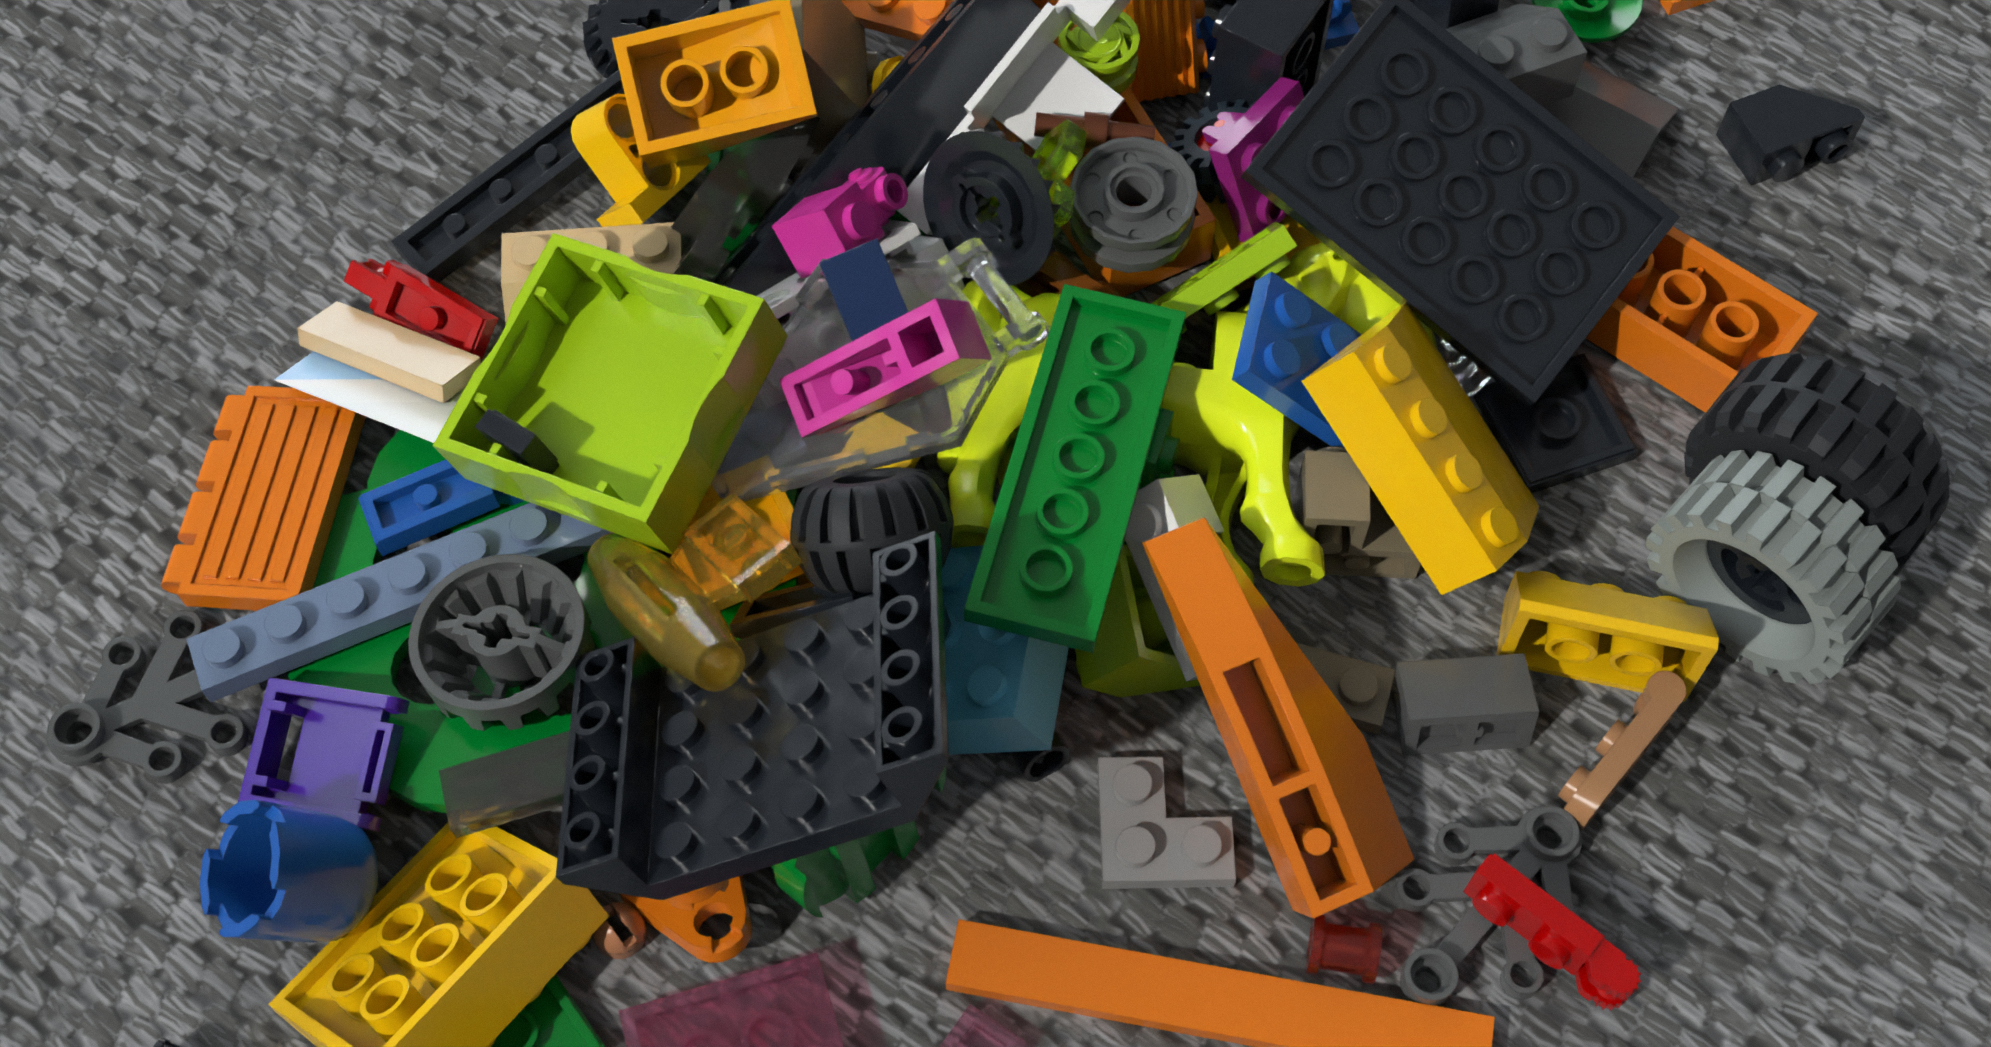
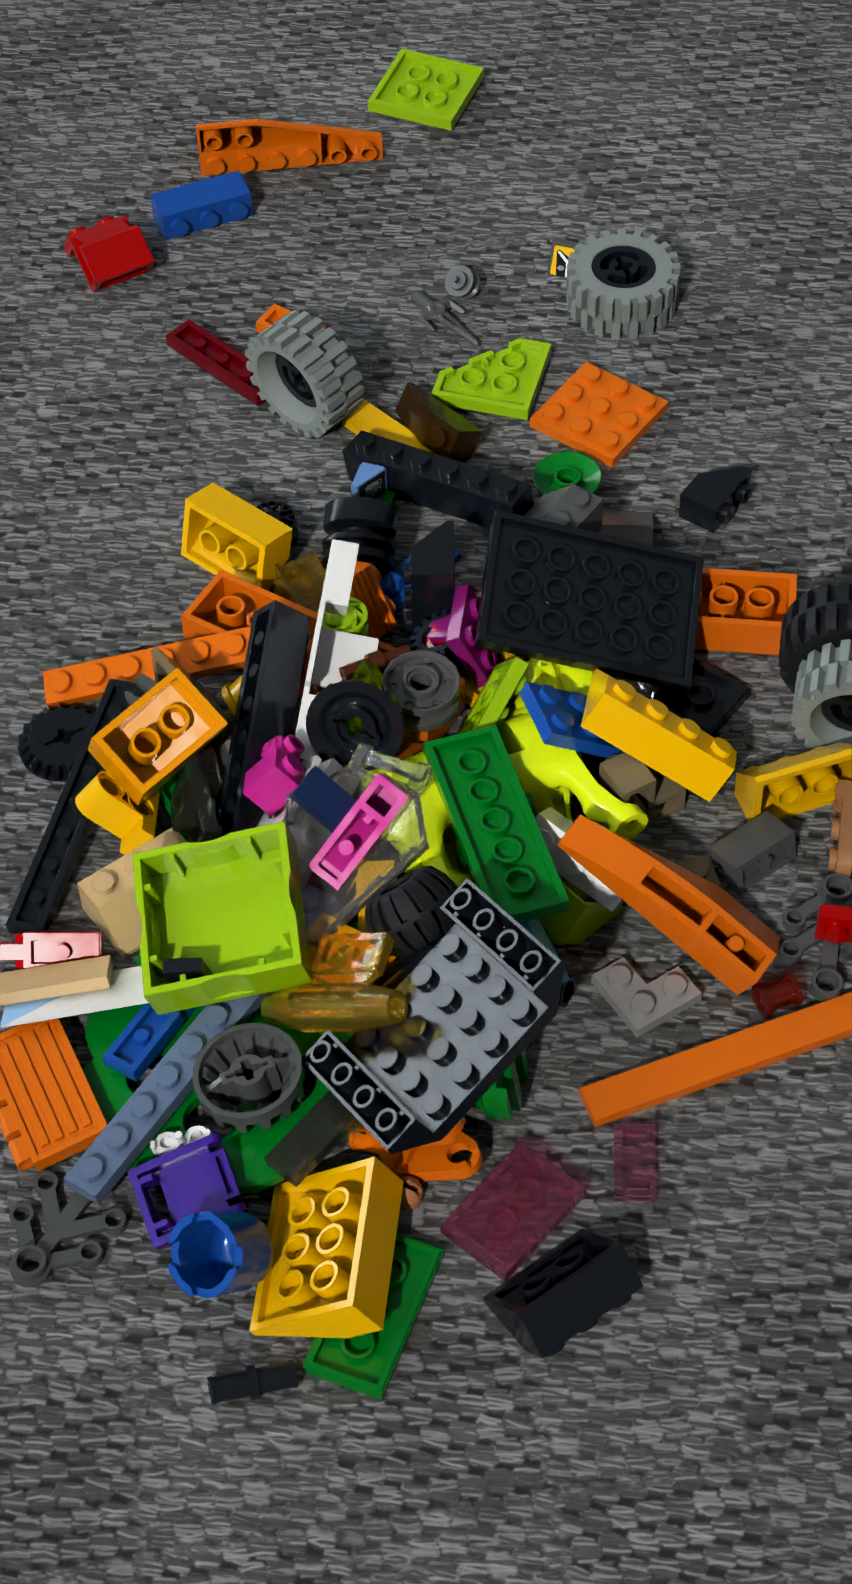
camera: 30 degrees left, 10 degrees down
none -> white piece [150,1125,212,1156]

